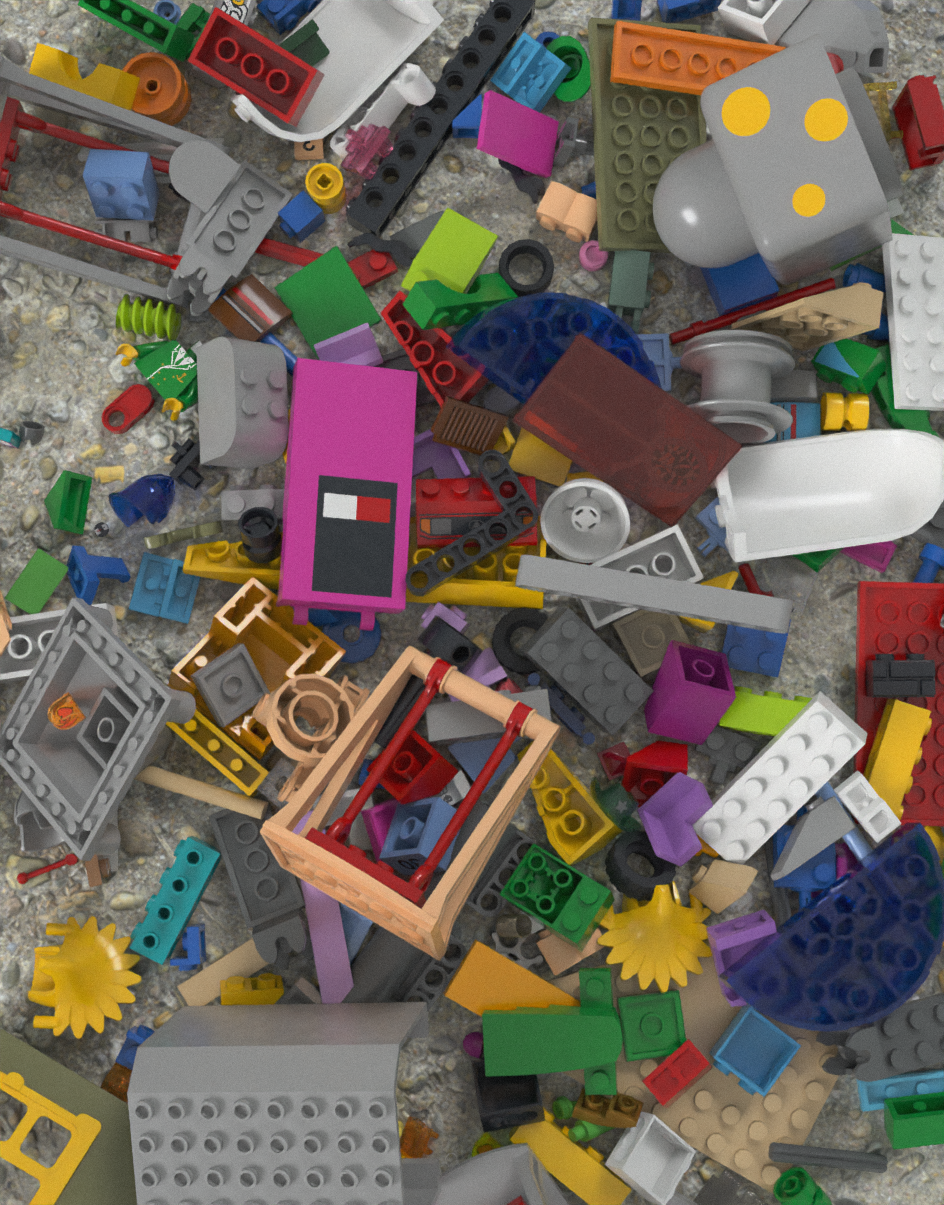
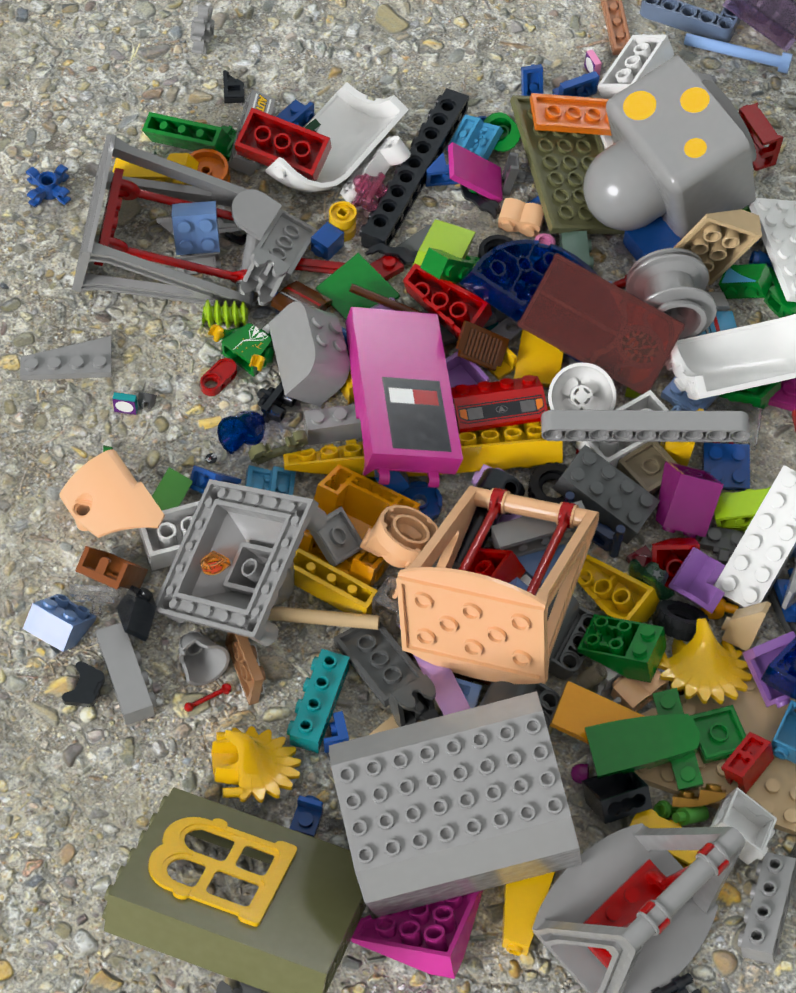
camera: 15 degrees left, 25 degrees down
green slope [44,470,92,535] -> none
black wheel [238,507,282,563] -> none
light nougat tile [294,138,324,160] -> none
black beam [405,450,538,596] -> none
yellow wheel [820,392,869,431] -> none
none -> reddish brown bar [349,283,423,313]

